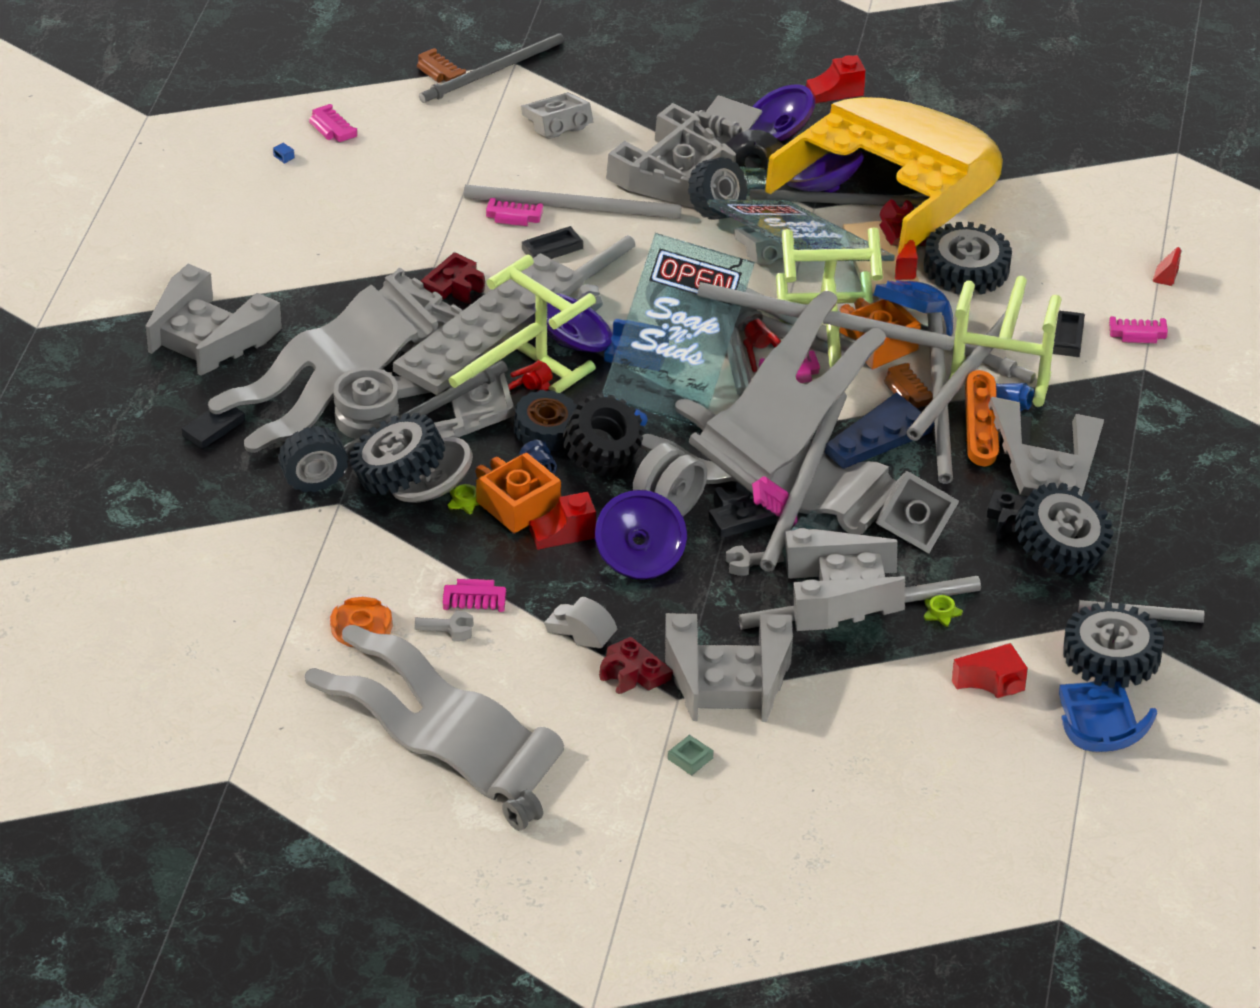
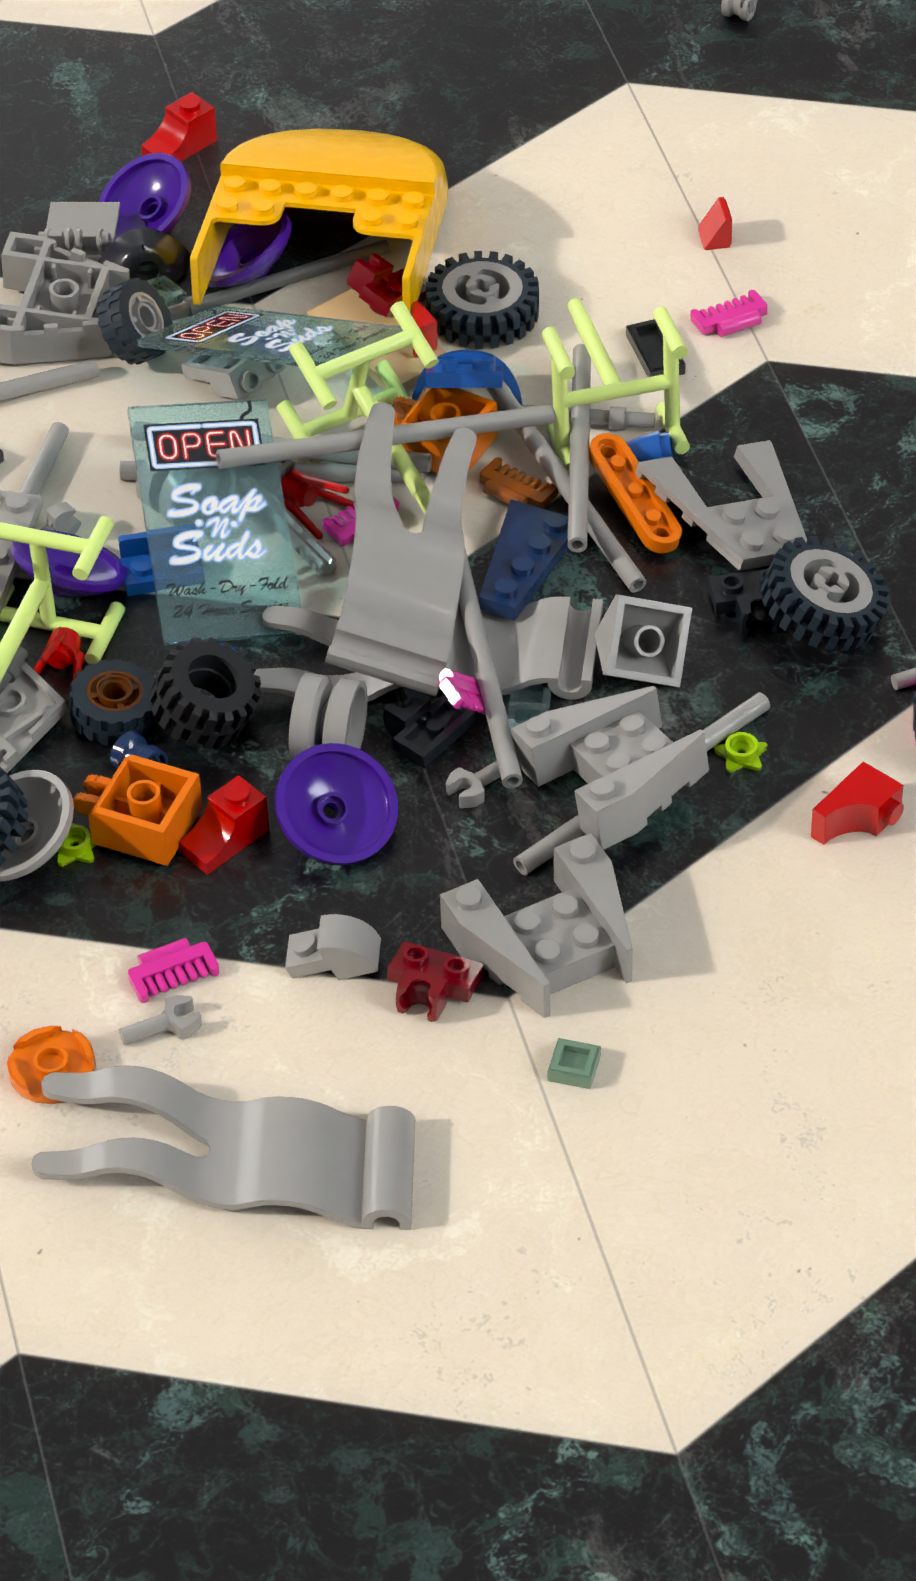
camera: 25 degrees left, 5 degrees up
dark grey wheel [502,789,543,831] -> none

